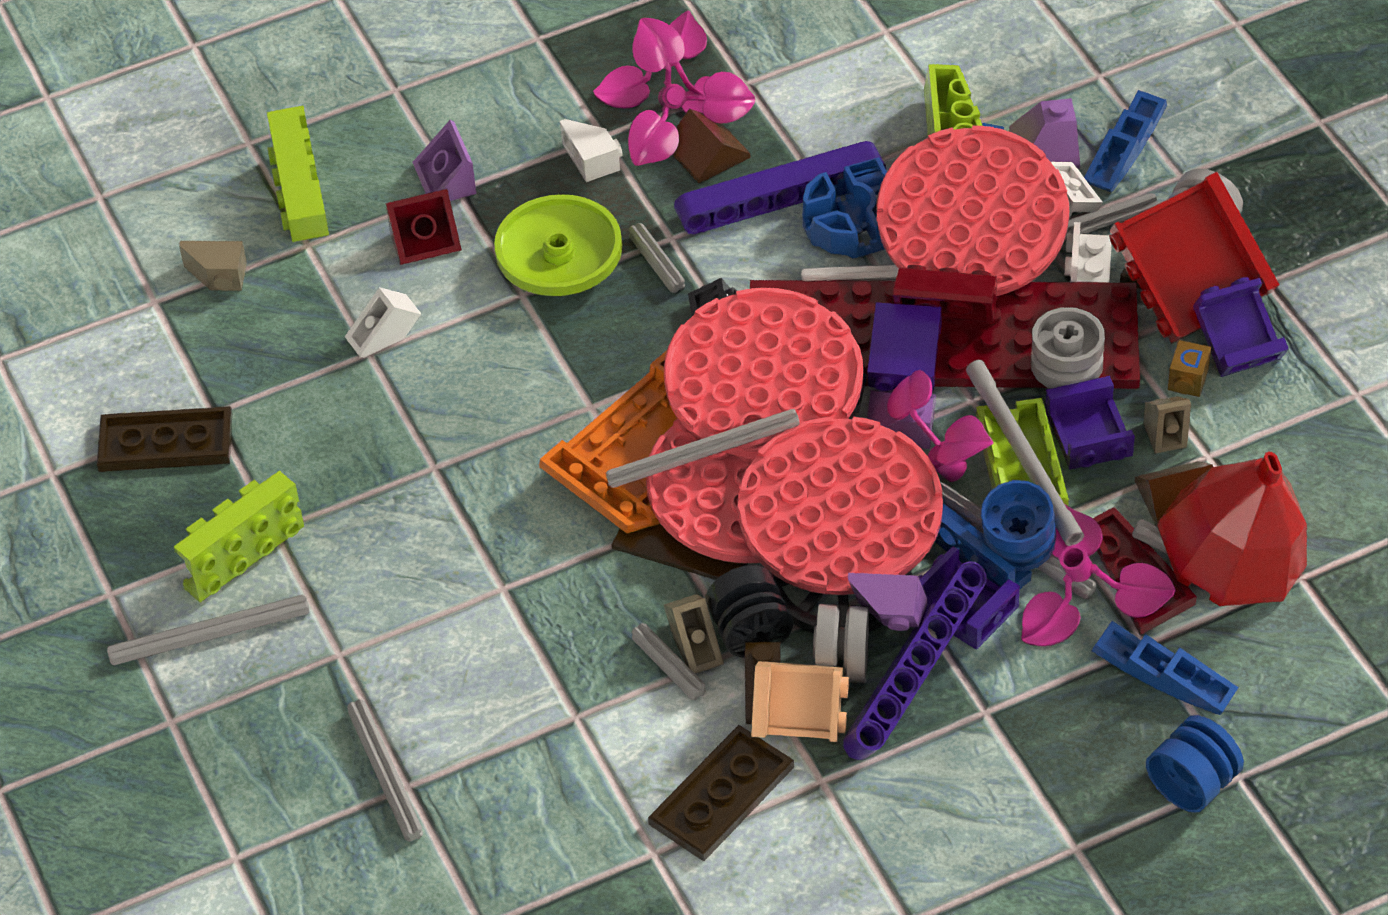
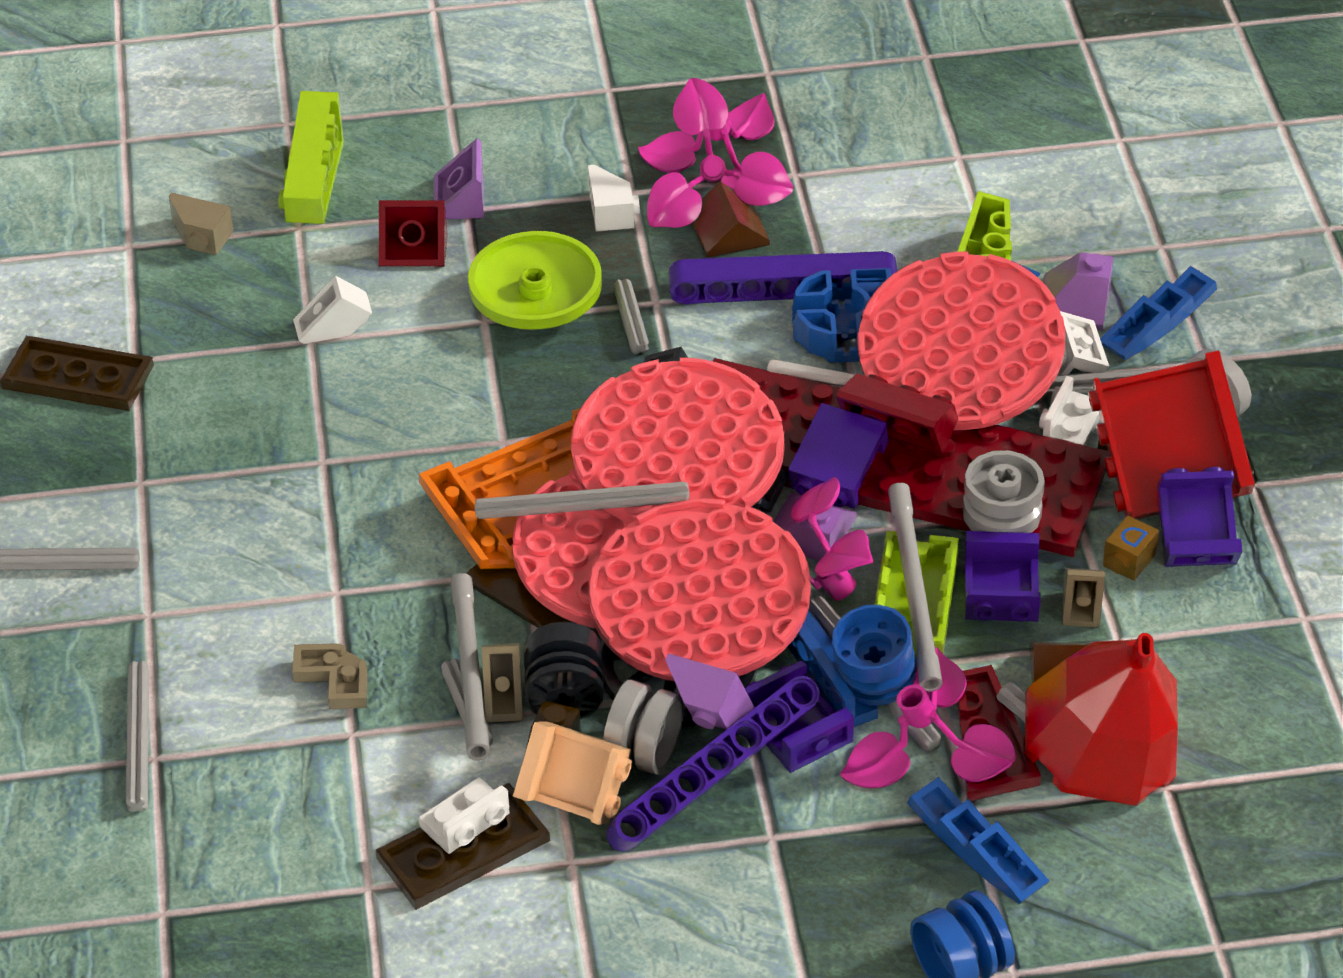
camera: 15 degrees right, 5 degrees down
lime piece [174,470,304,602] -> none
none -> dark tan plate [292,643,368,709]
none -> white bracket [419,777,510,854]
none -> light grey piece [451,573,490,761]

